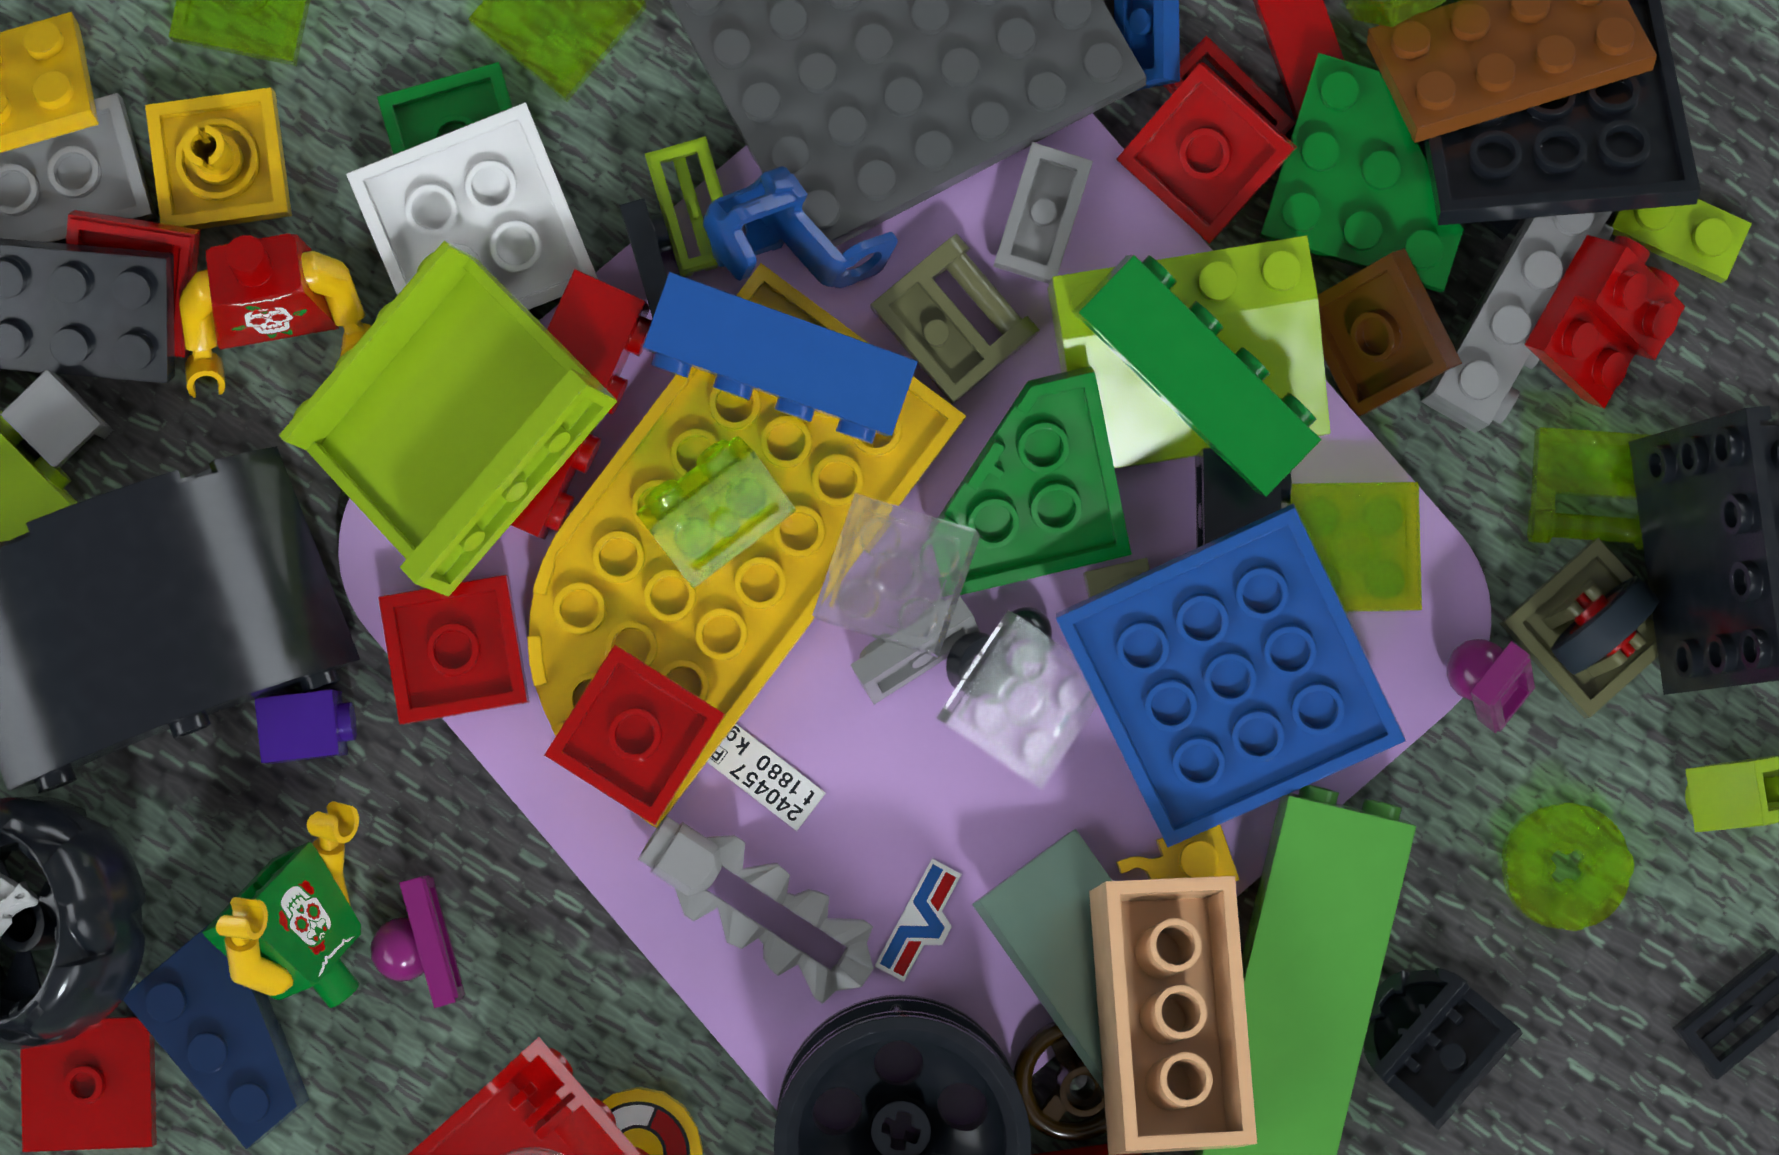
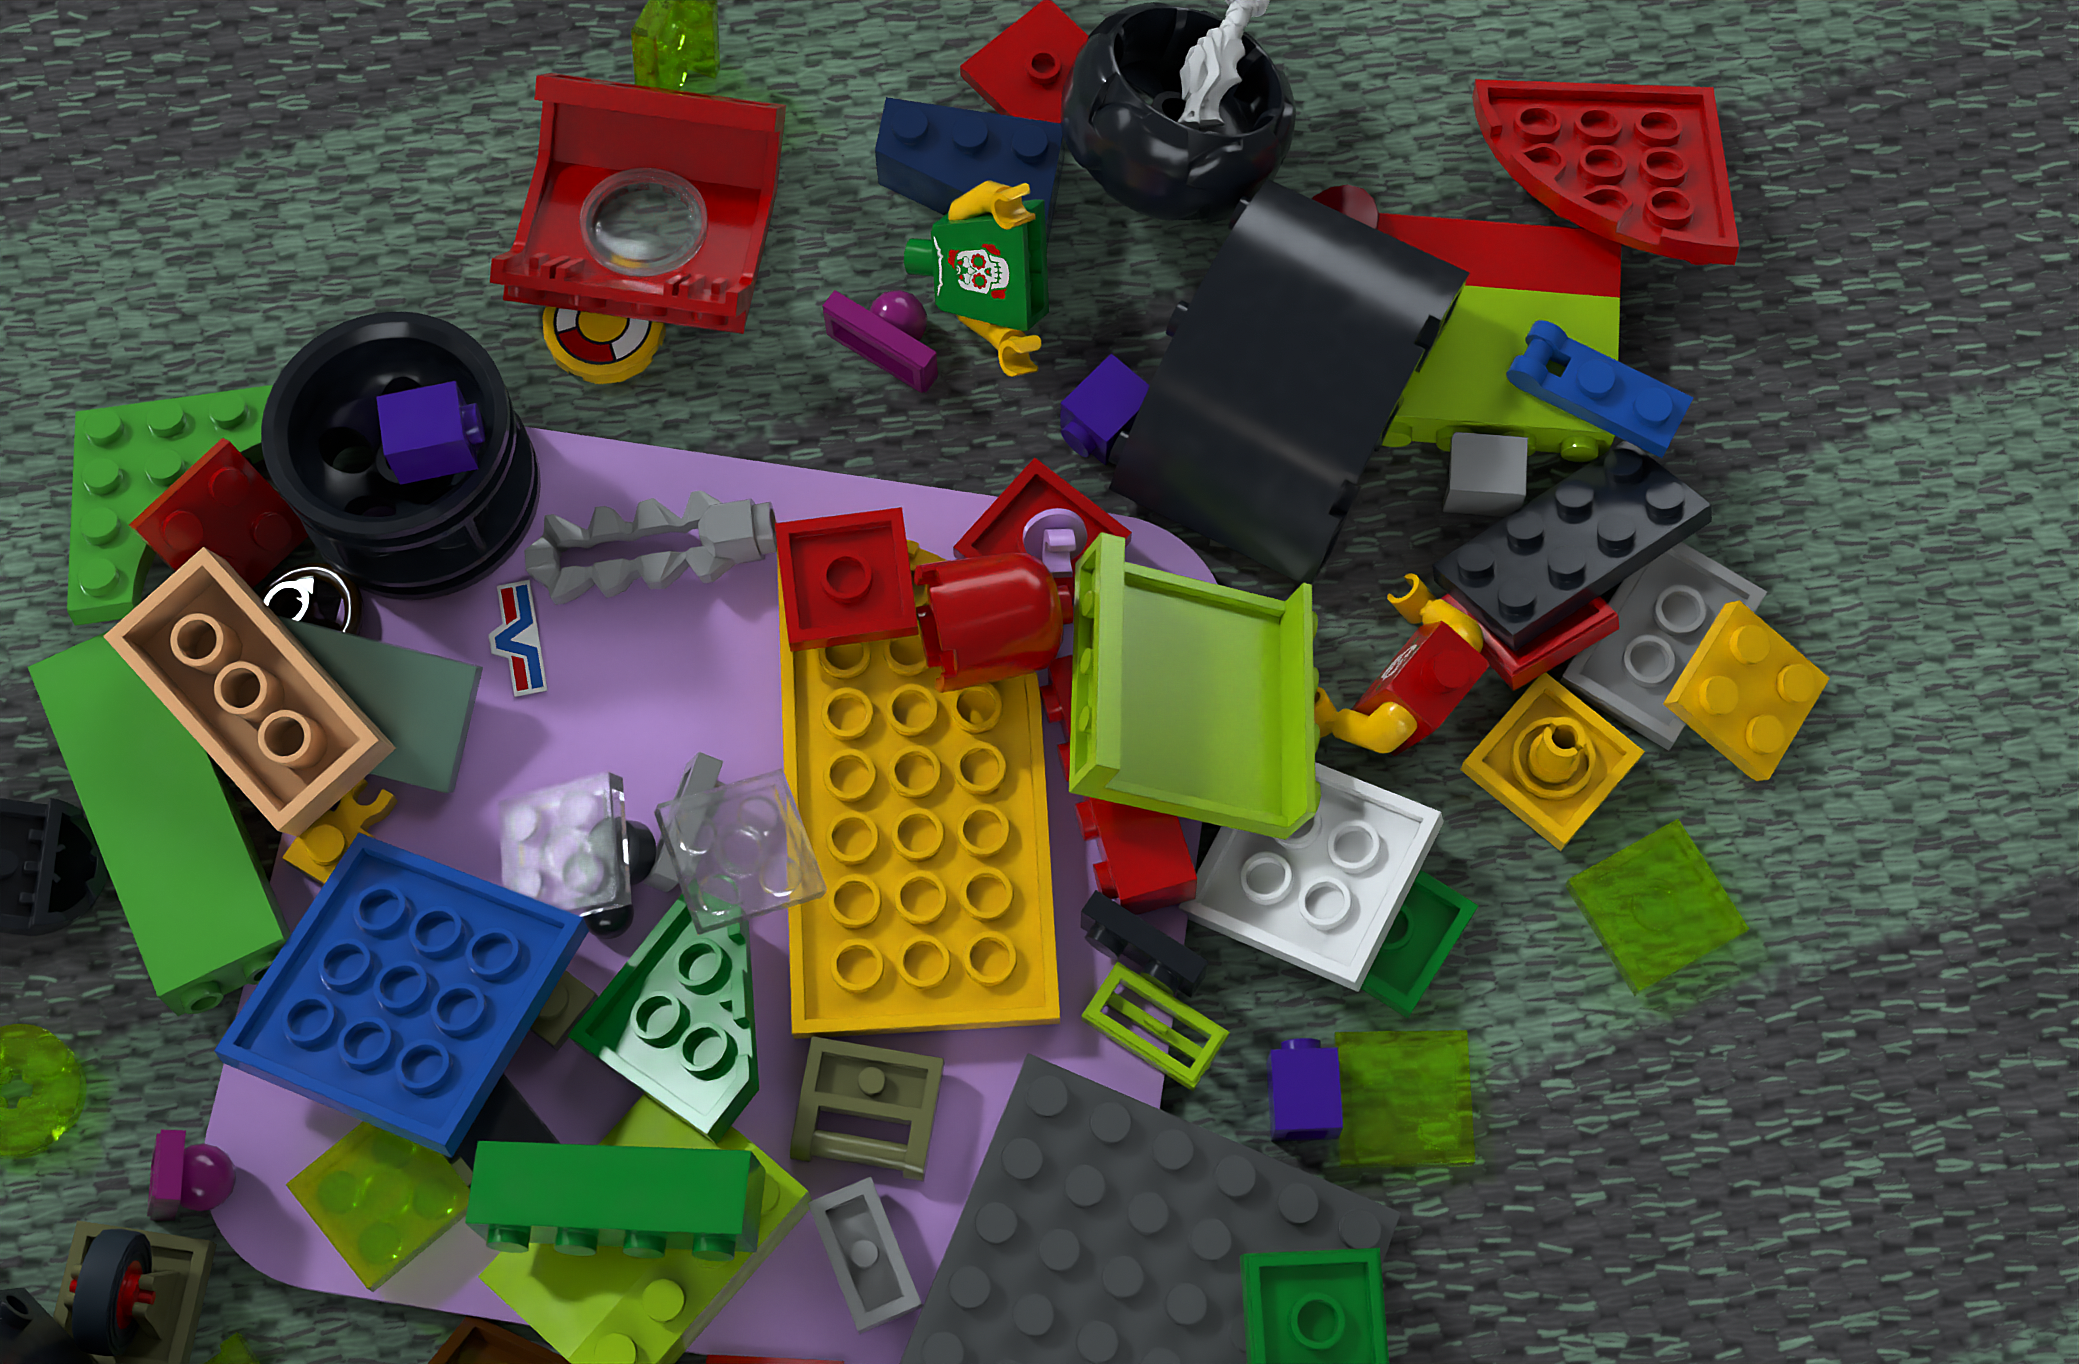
camera: 150 degrees right, 15 degrees down
clear neon green bracket [636,436,796,588] -> none
blue brick [642,272,918,444] -> none
blue piece [703,166,898,288] -> none
white sticker [707,724,826,831] -> none
none -> dark purple brick [376,381,485,485]
none -> red cylinder [914,552,1074,693]
none -> lavender plate [1023,508,1087,578]
none -> dark purple brick [1266,1038,1343,1142]

